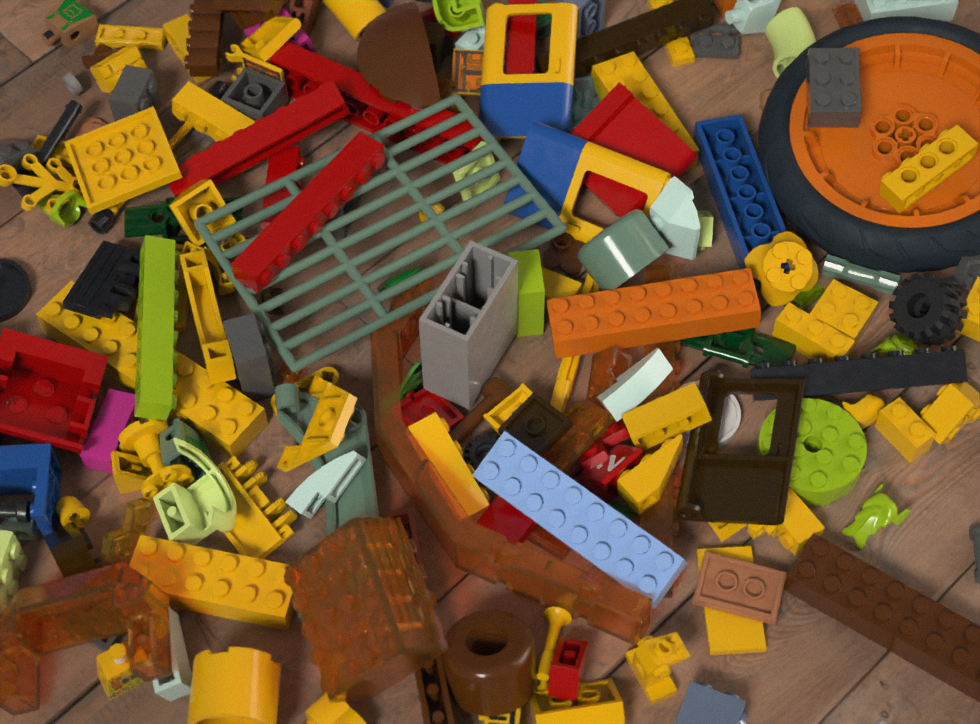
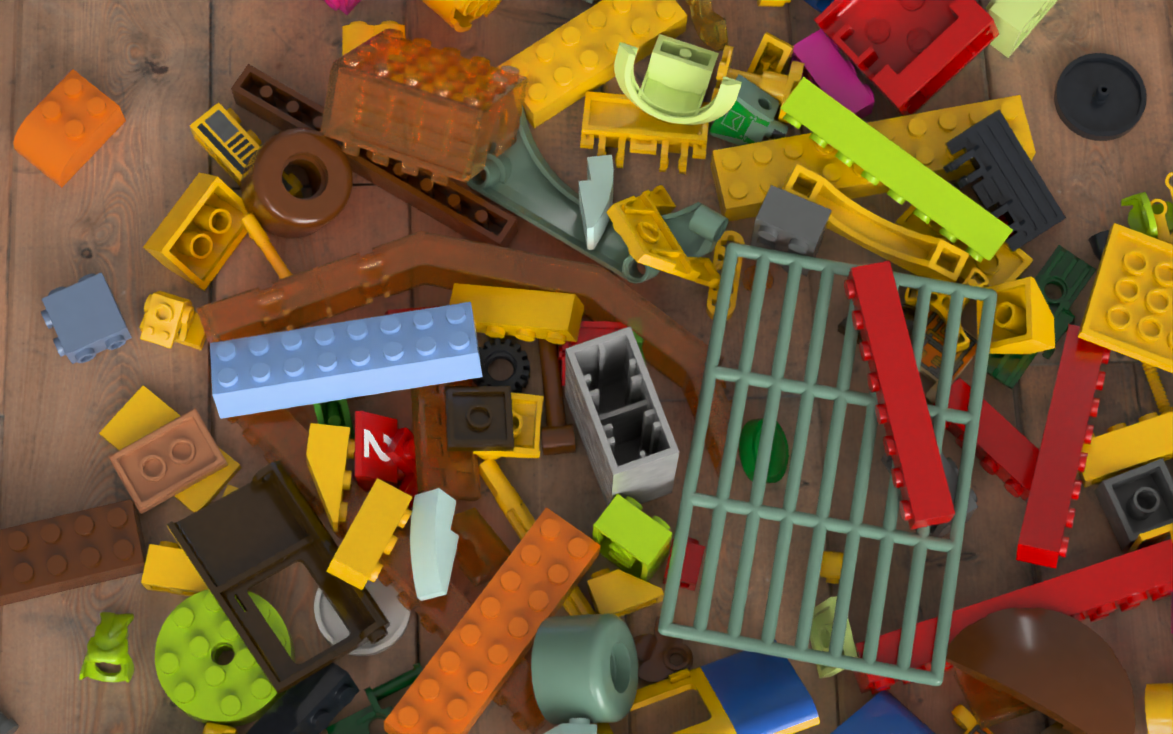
camera: 130 degrees right, 15 degrees up
red brick [548,637,589,700] -> none

